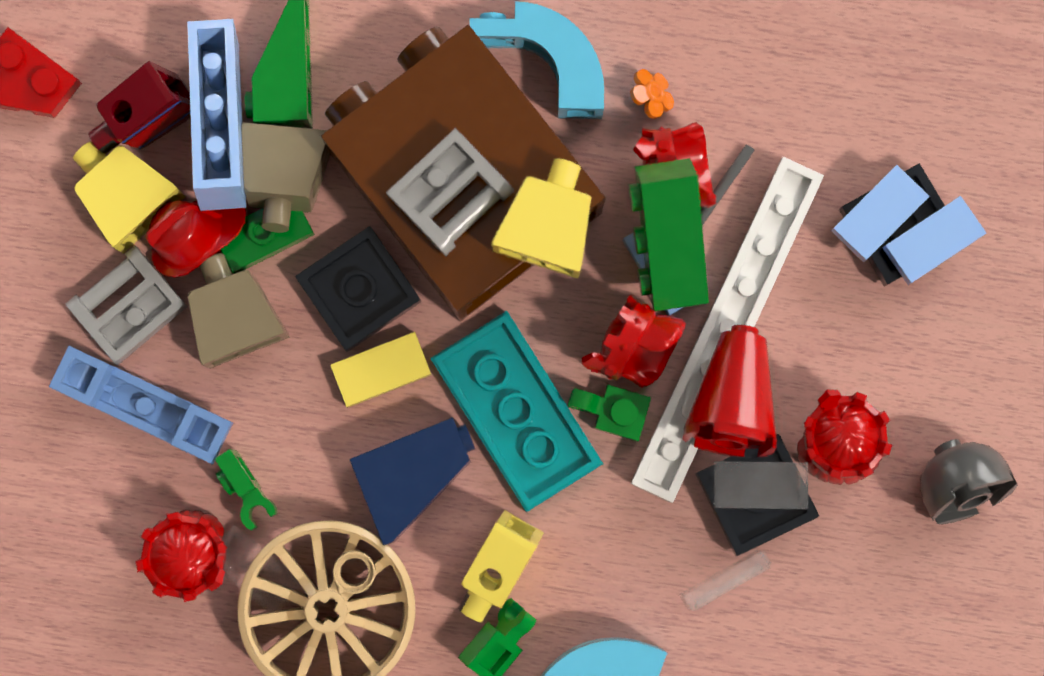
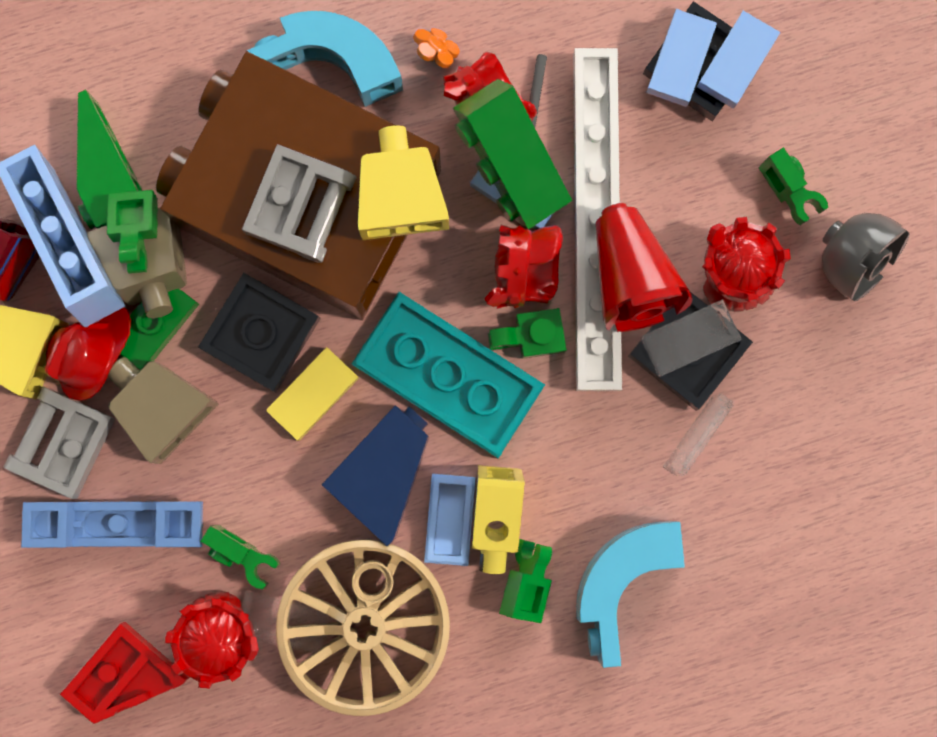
camera: 30 degrees left, 0 degrees up
none -> red wing [60,622,190,724]
none -> green plate [107,190,158,274]
none -> light blue tile [424,474,476,566]
none -> green plate [759,147,828,226]

